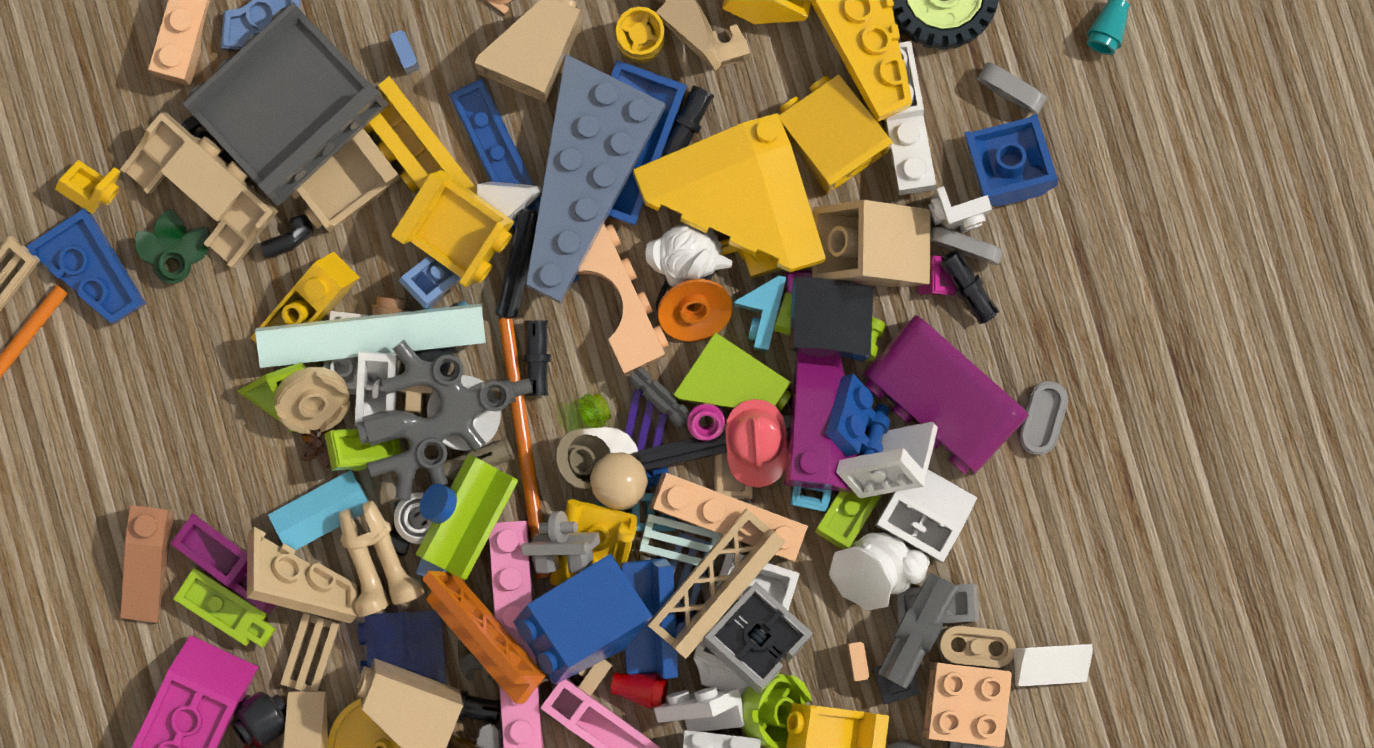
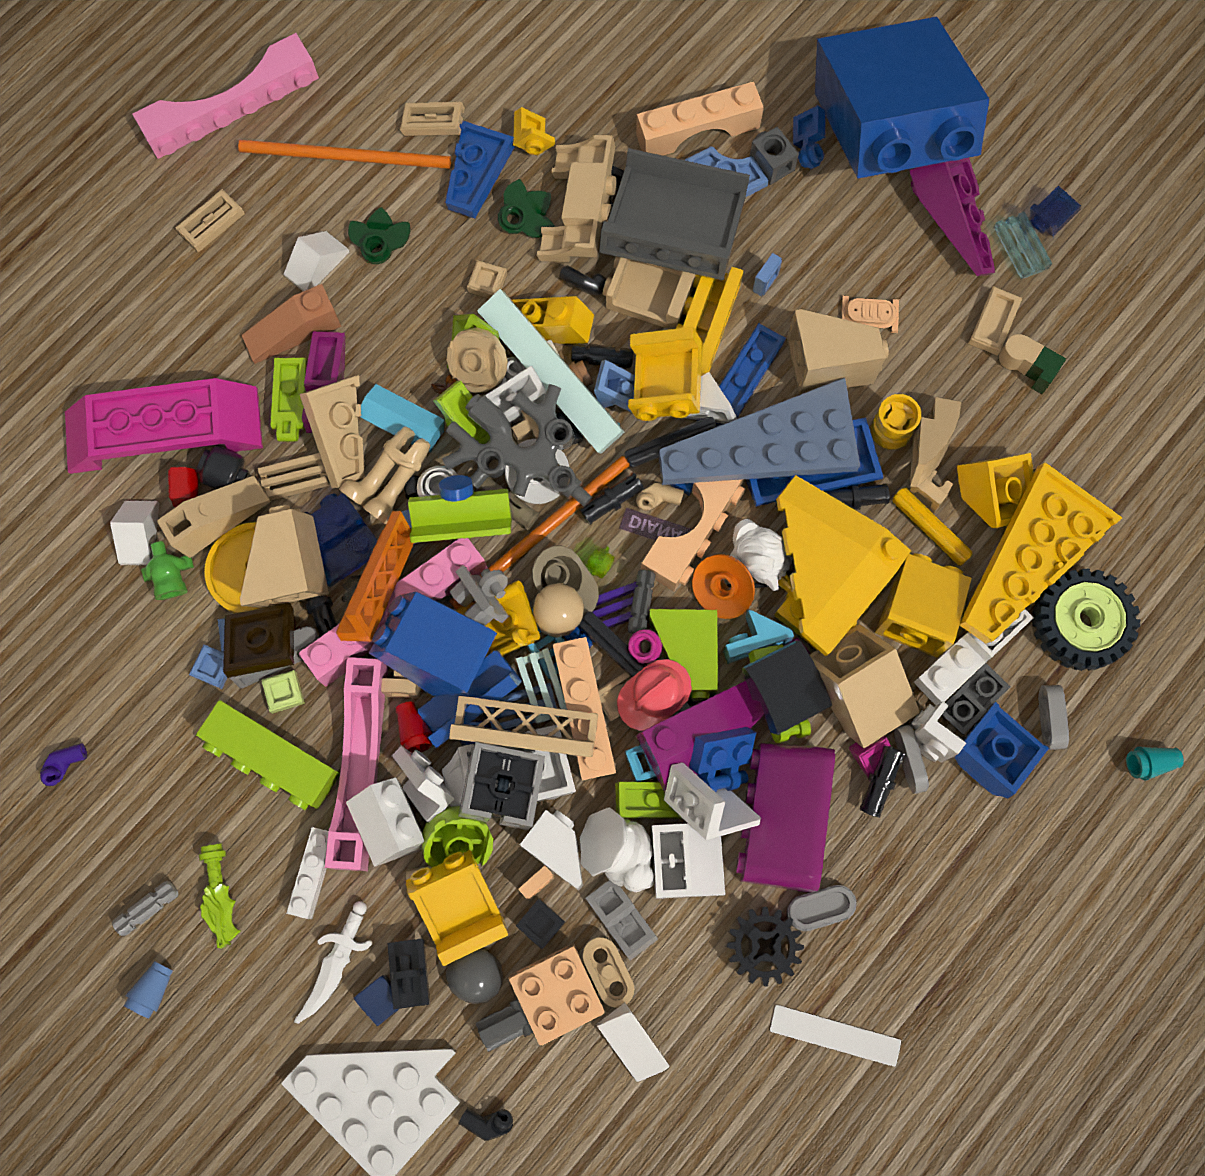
camera: 60 degrees right, 10 degrees down
dark grey piece [878,572,959,689] -> none
none -> white slope [284,231,349,291]
none -> dark green plate [348,207,411,264]
none -> tan tile [467,260,507,299]
none -> white slope [520,810,583,891]
none -> black axle [571,344,633,368]
none -> sticker [619,508,691,540]
none -> tan arm [636,483,684,511]
none -> black gear [725,907,804,987]
none -> white sticker [770,1005,901,1067]
none -> yellow axle [892,487,973,566]
none -> dark grey slope [942,663,1011,735]

